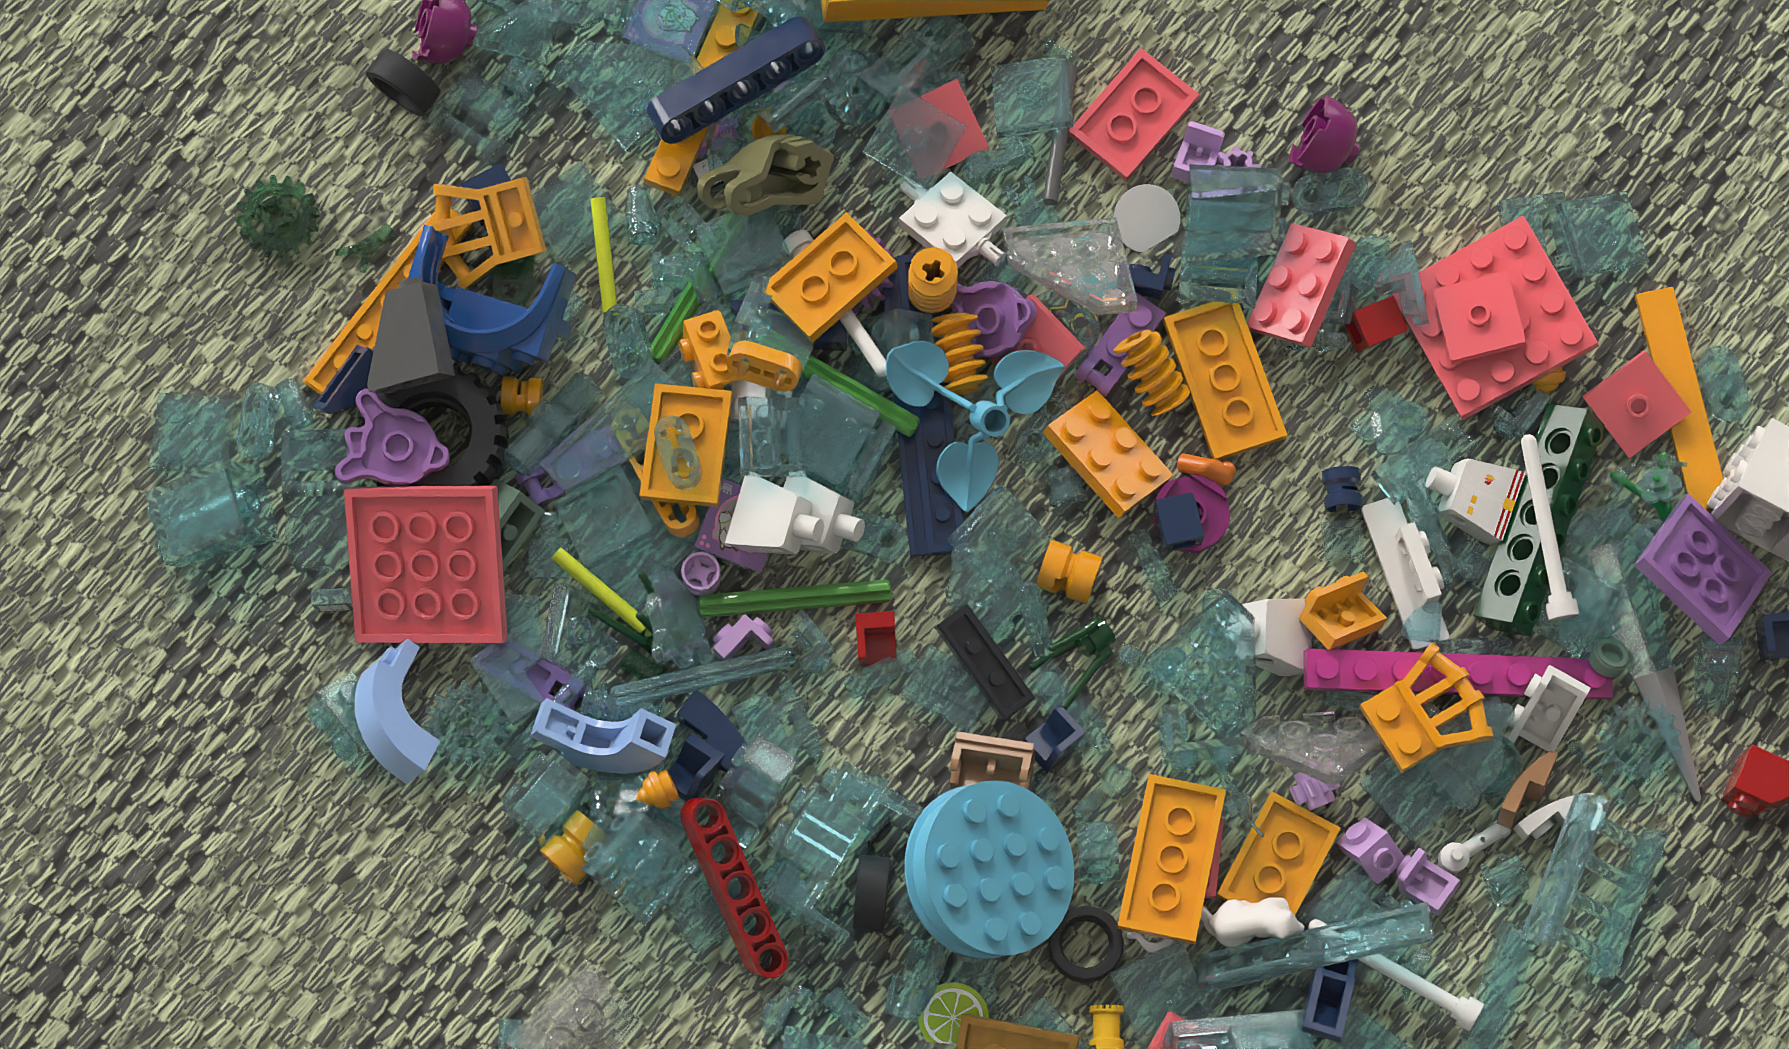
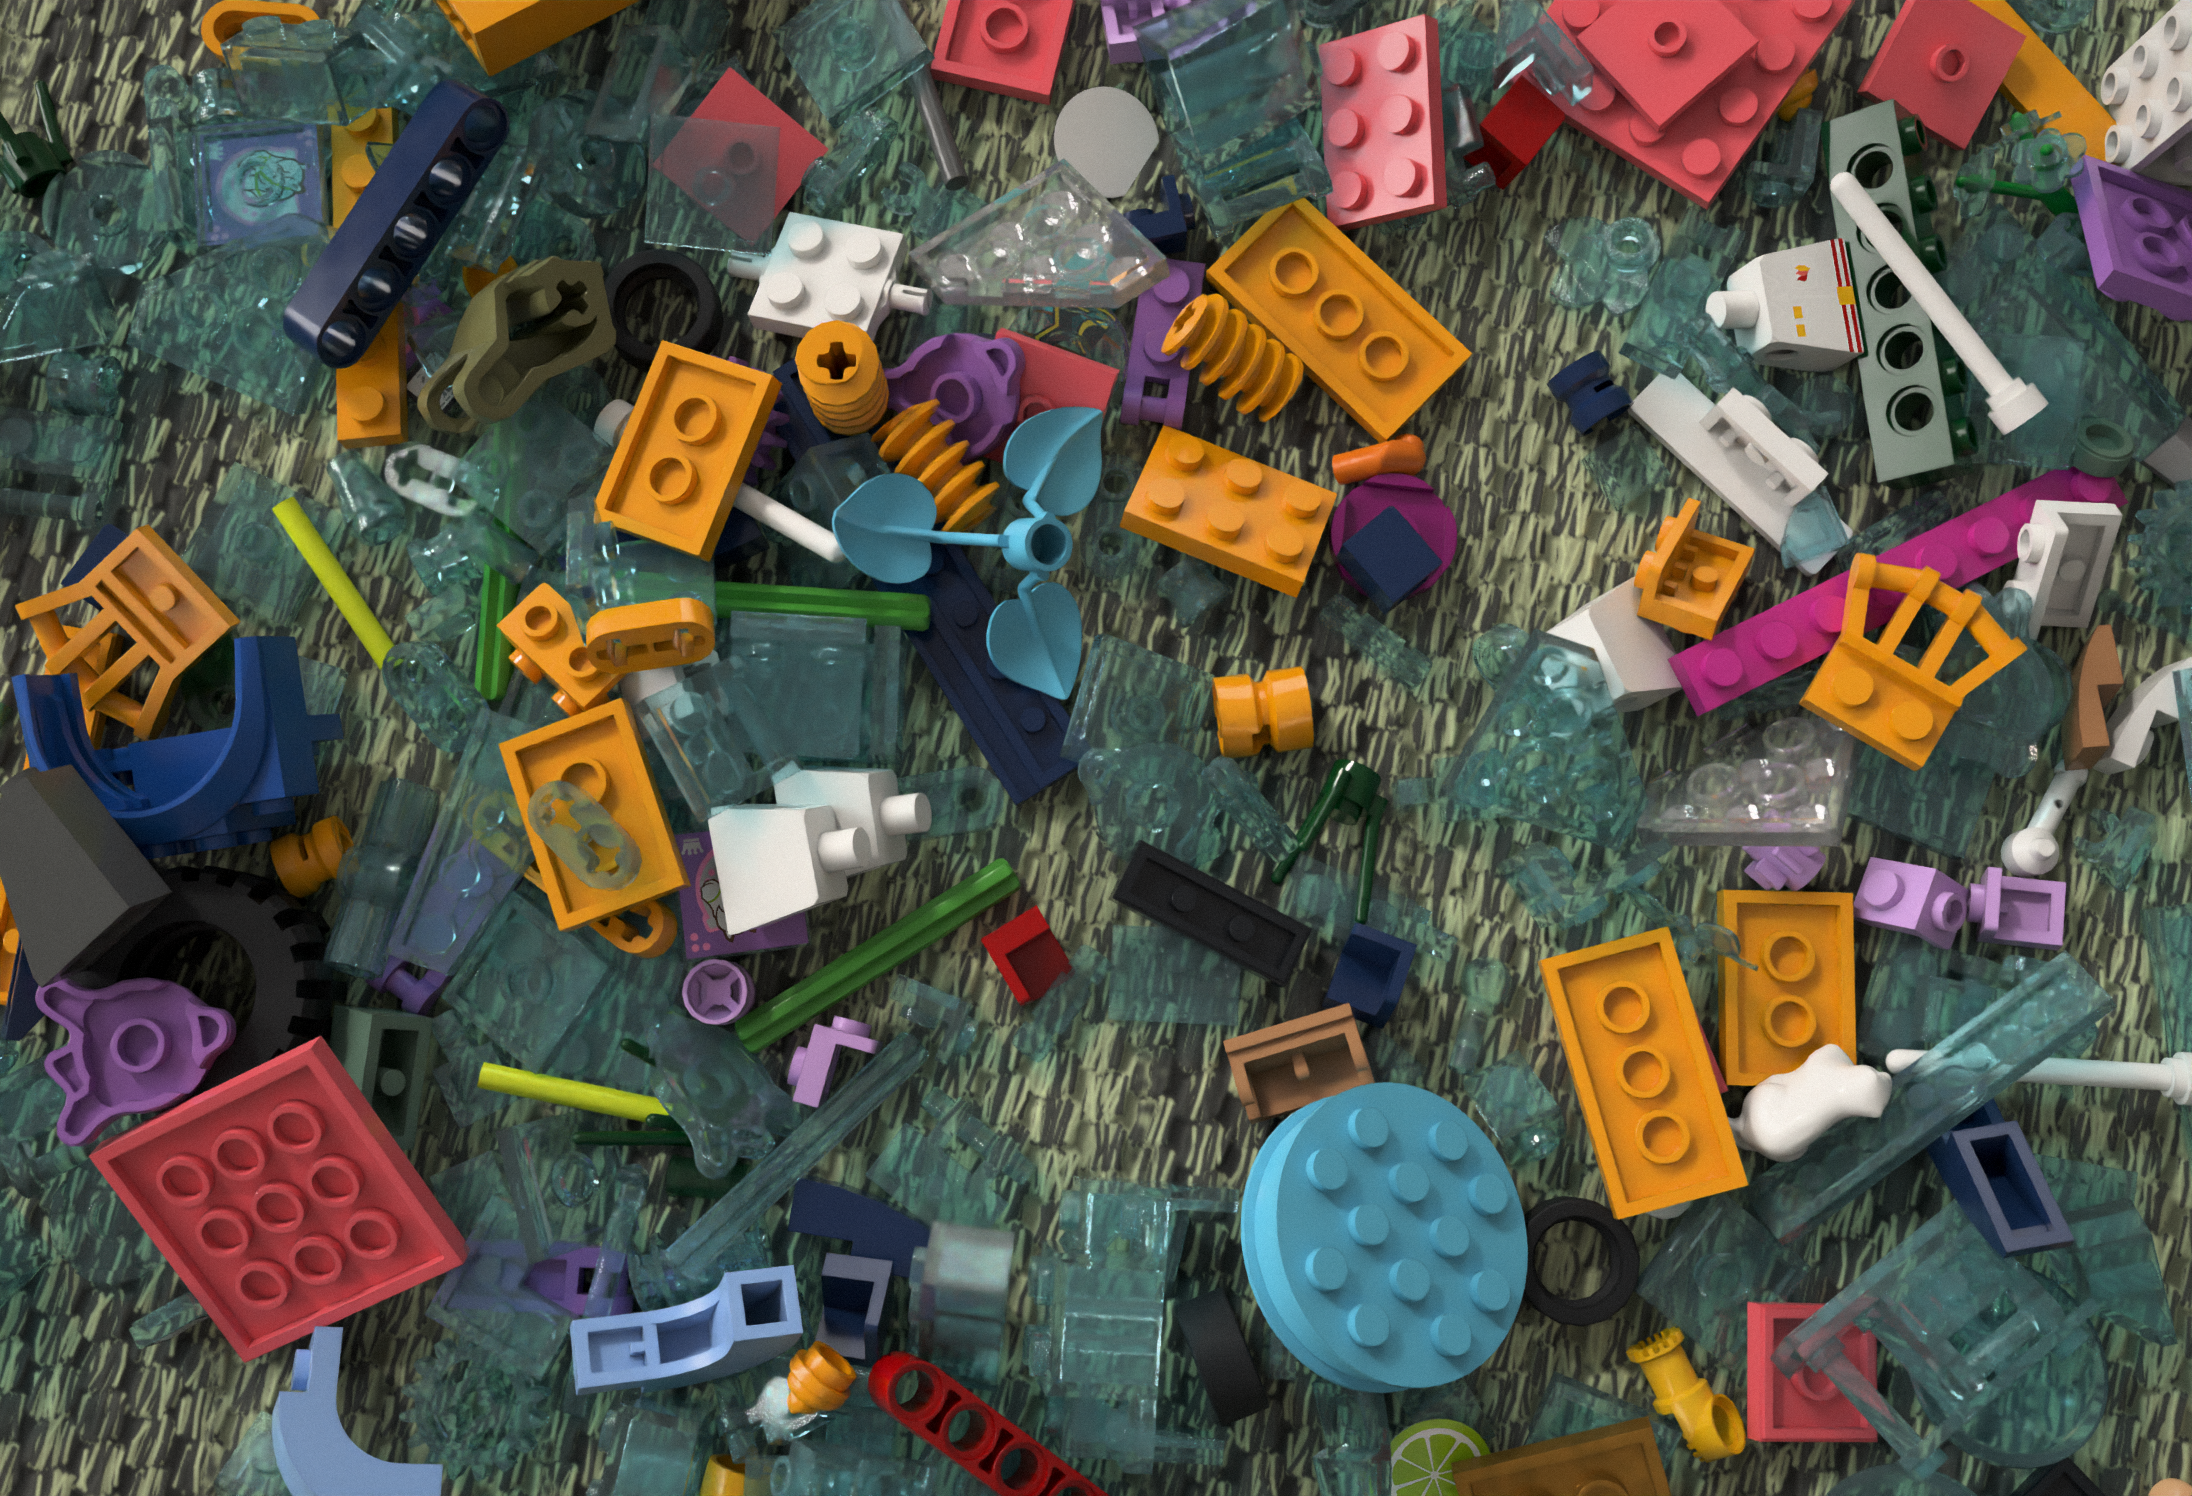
camera: 25 degrees left, 5 degrees up
none -> black tyre [604,248,724,373]

